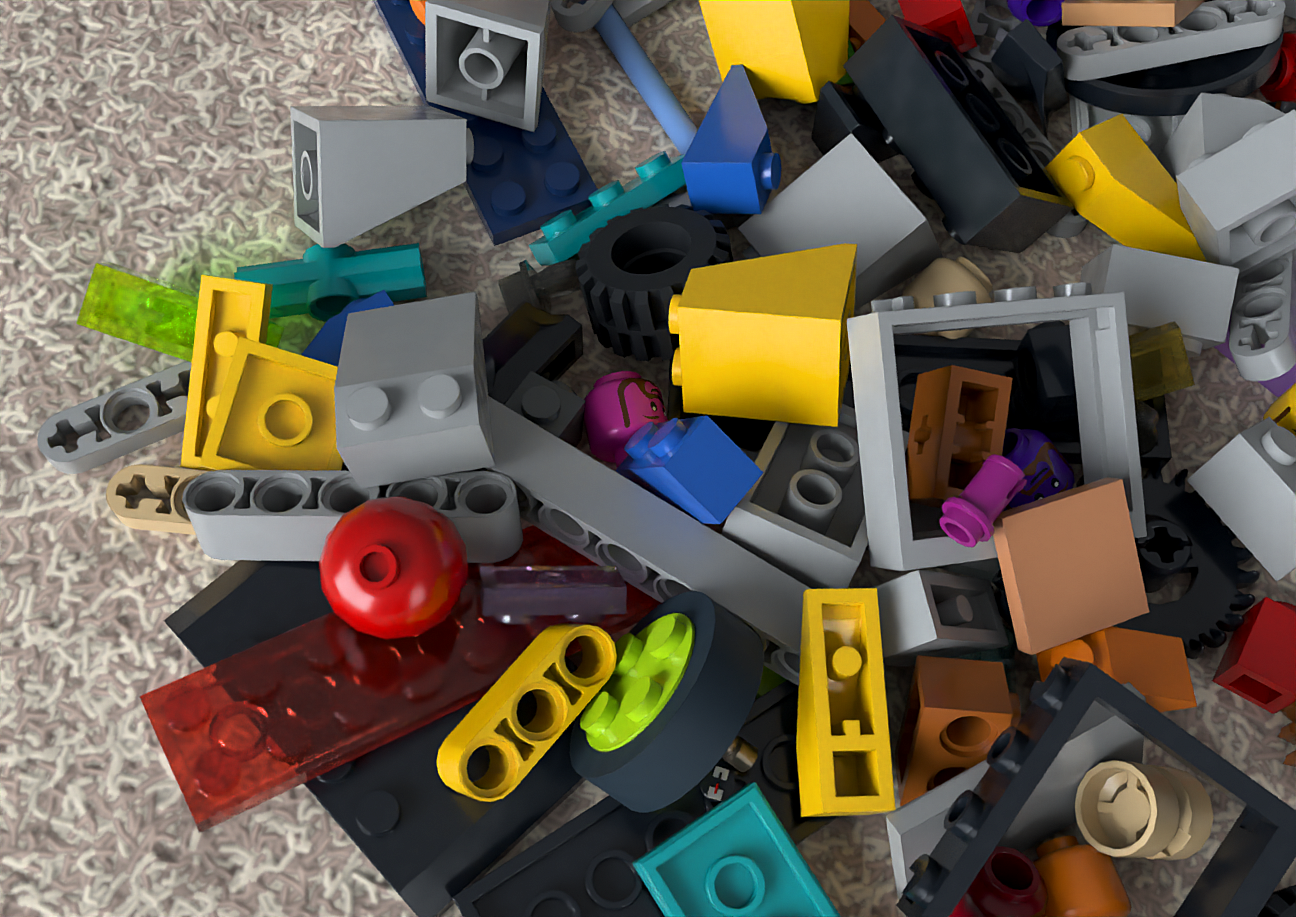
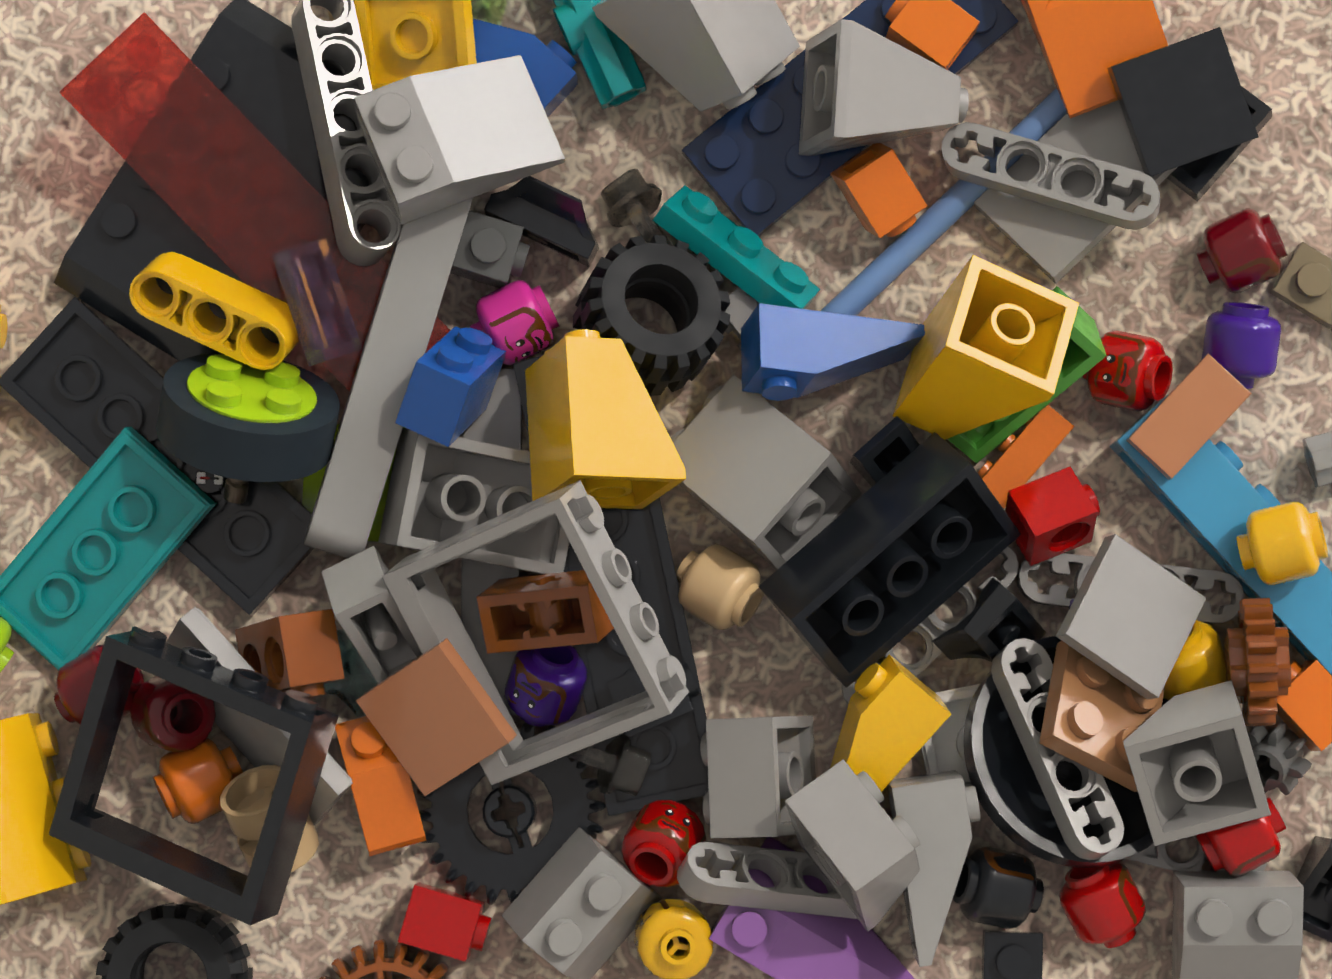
camera: 85 degrees right, 20 degrees up
red cylinder [319,496,469,639] -> none
yellow slope [796,588,896,817] -> none
magenta pin [939,454,1027,548] -> none
clear yellow tile [1129,321,1195,403] -> none
none -> red head [621,800,706,887]
none -> orange brick [830,143,927,238]

